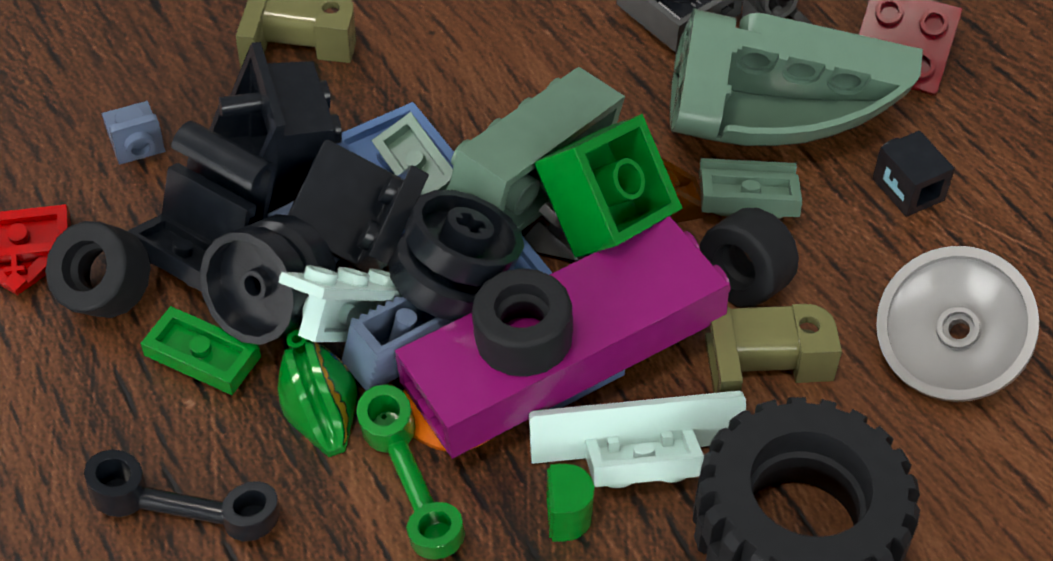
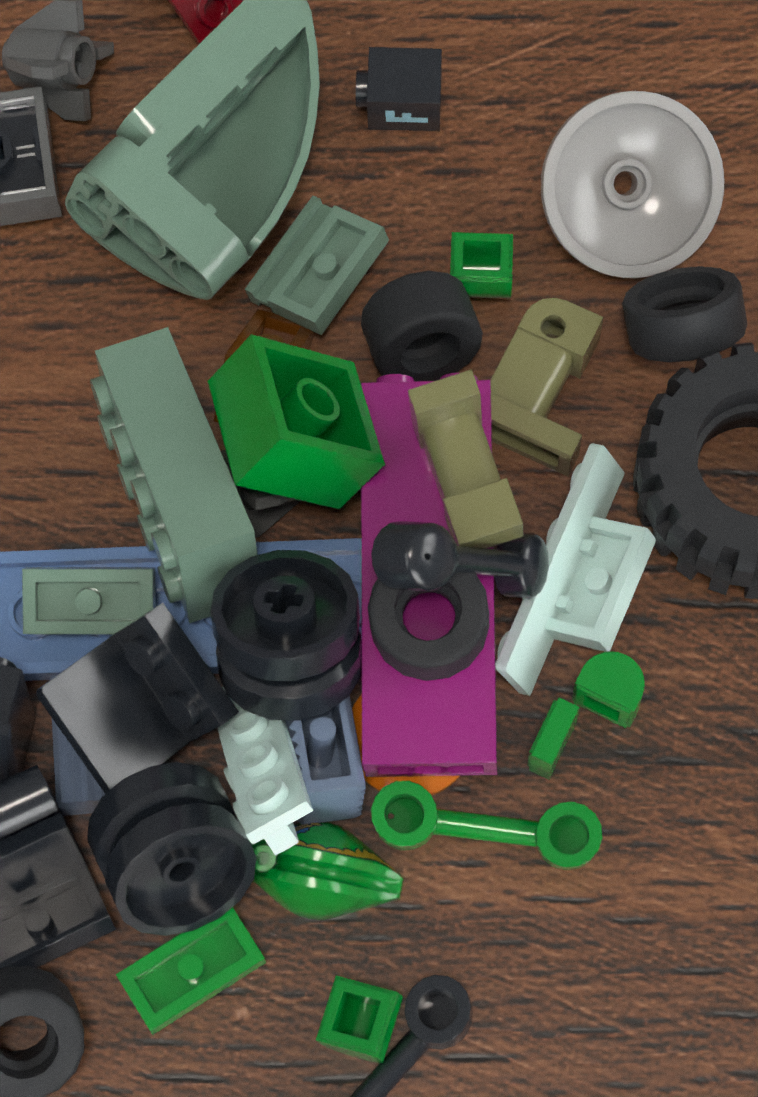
camera: 55 degrees left, 20 degrees up
none -> green brick [316,976,403,1063]
none -> black piece [371,521,549,598]
none -> olive piece [408,369,523,548]
none -> green brick [450,232,513,299]
none -> green tile [527,698,580,780]
none -> black tyre [622,266,747,362]

